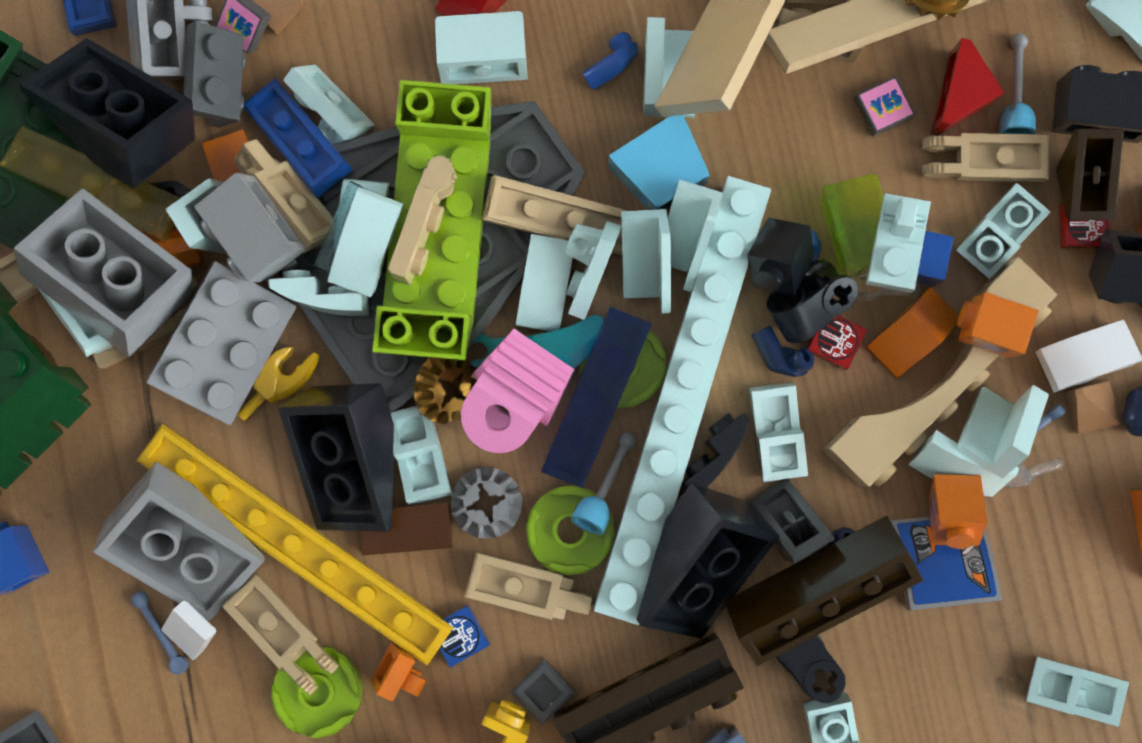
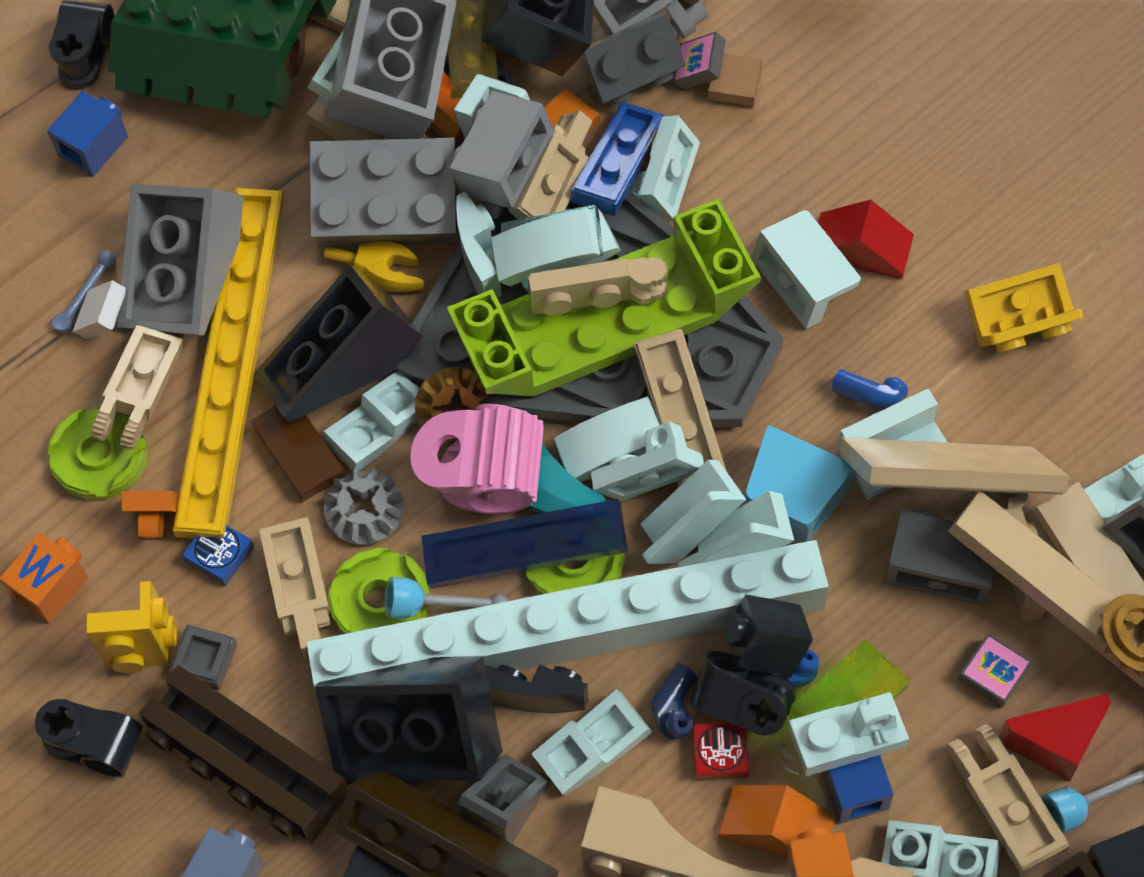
camera: 60 degrees right, 20 degrees down
none -> dark grey slope [885,509,993,606]

